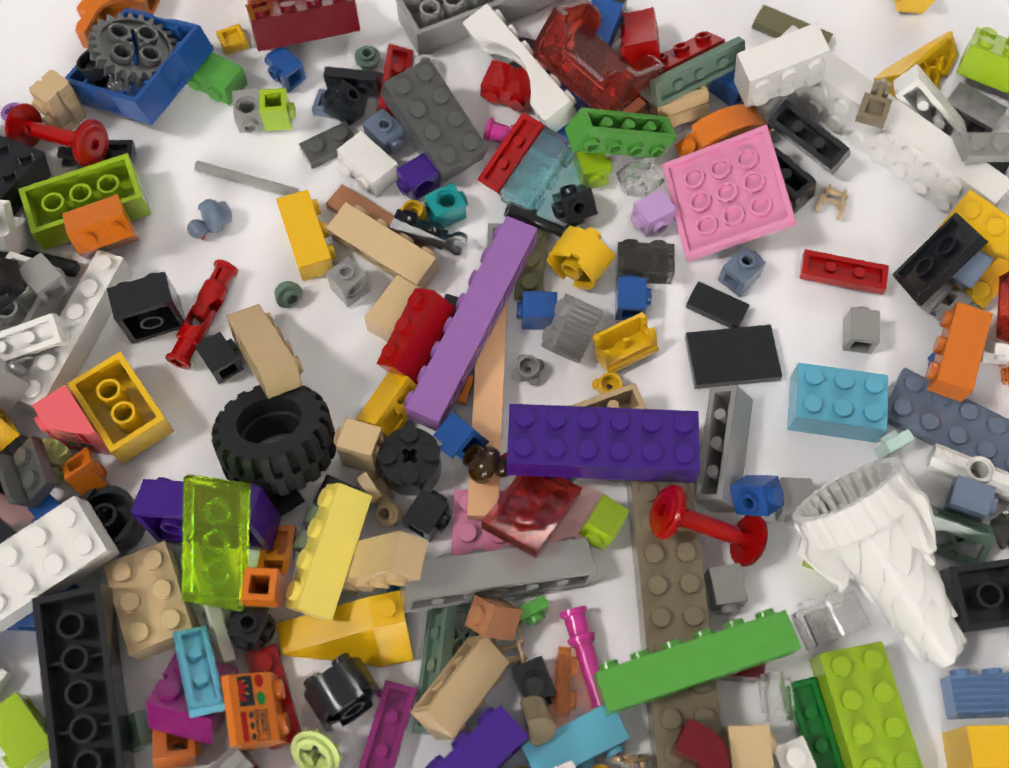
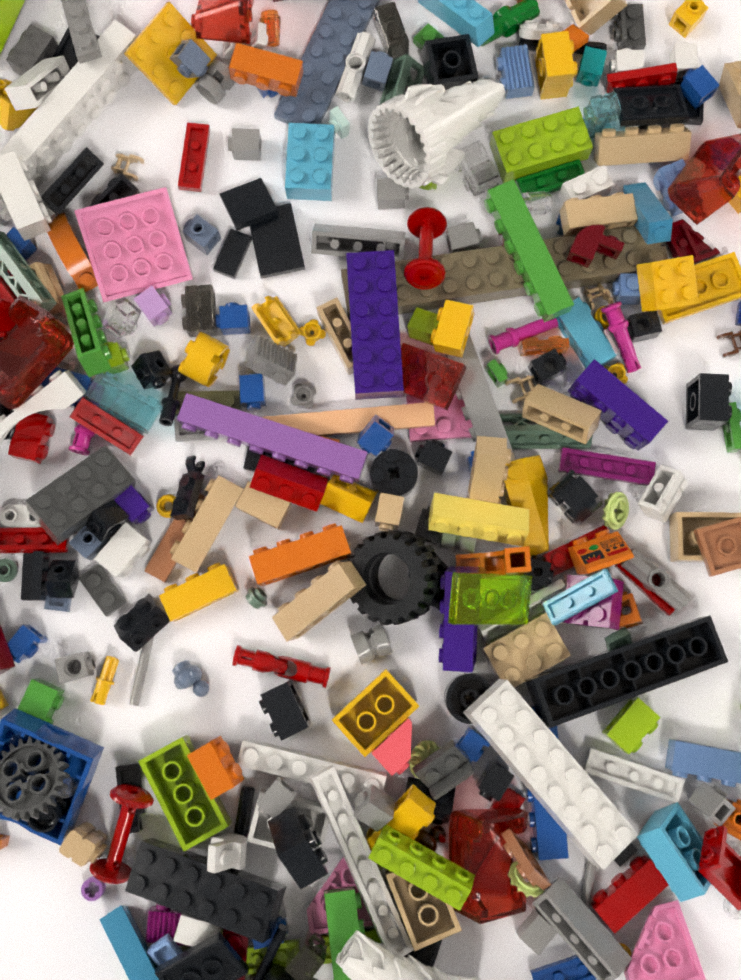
camera: 95 degrees left, 15 degrees up
orange brick [61,447,110,496] -> none
black brick [195,332,244,384] -> none
lime brick [259,88,296,131] -> none
light grey brick [326,256,370,307] -> none
tan plate [356,471,404,527] -> none
teal brick [424,183,469,228] -> none
dark brown animal [462,444,509,484] -> none
nougat brick [465,594,523,641] -> none
dark tan brick [520,696,556,747] -> none
blue brick [730,475,784,516] -> none
dark tan plate [855,78,893,129] -> none
black tile [892,212,988,306] -> none
none -> black brick [85,500,129,542]
none -> yellow axle [90,656,119,705]
none -> black bracket [114,594,170,652]
none -> black tile [219,178,279,231]
none -> orange brick [248,523,352,587]
none -> light grey wheel [350,624,393,665]
none -> yellow brick [431,300,475,358]

